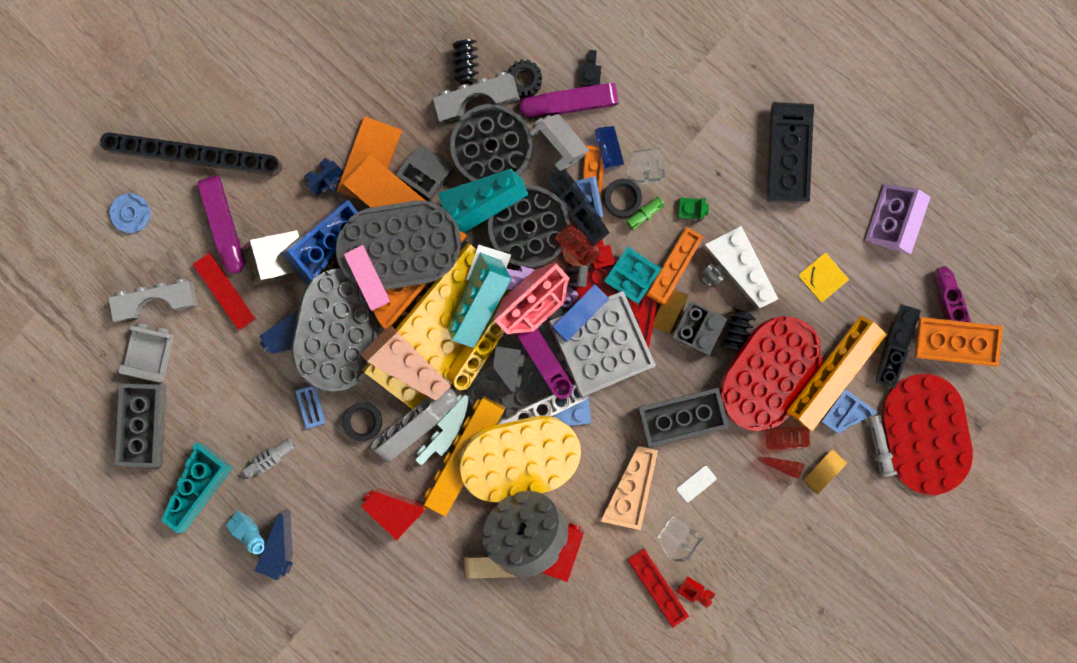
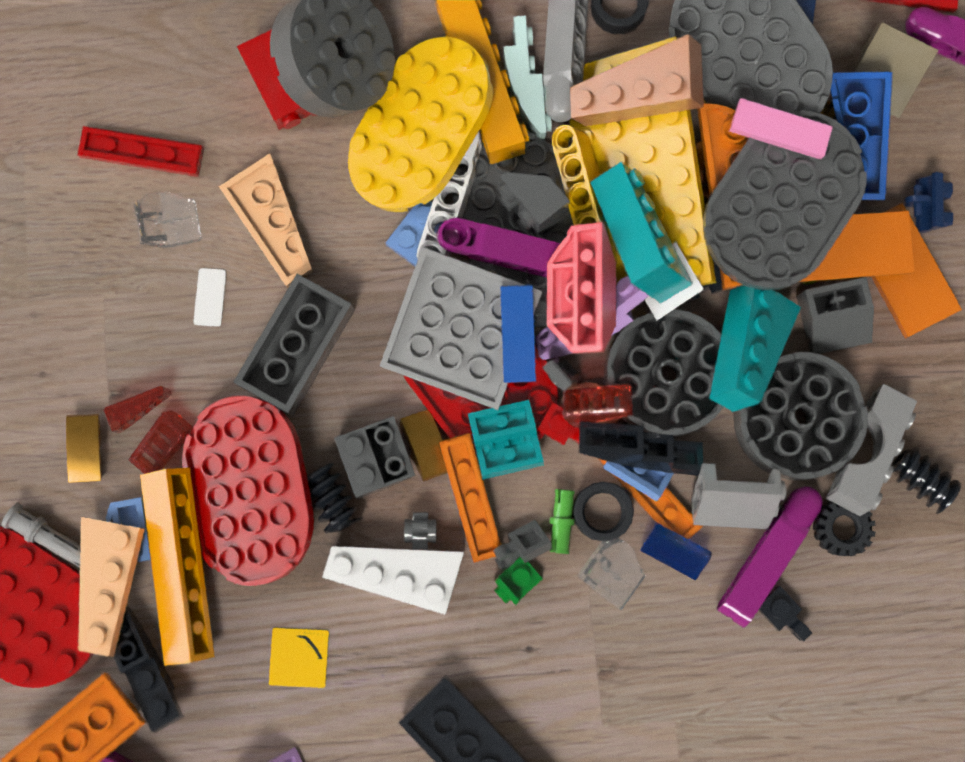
camera: 130 degrees right, 5 degrees down
red plate [676,576,715,608] -> none
none -> light nougat wing [79,517,145,657]
none -> dark grey plate [493,520,552,570]

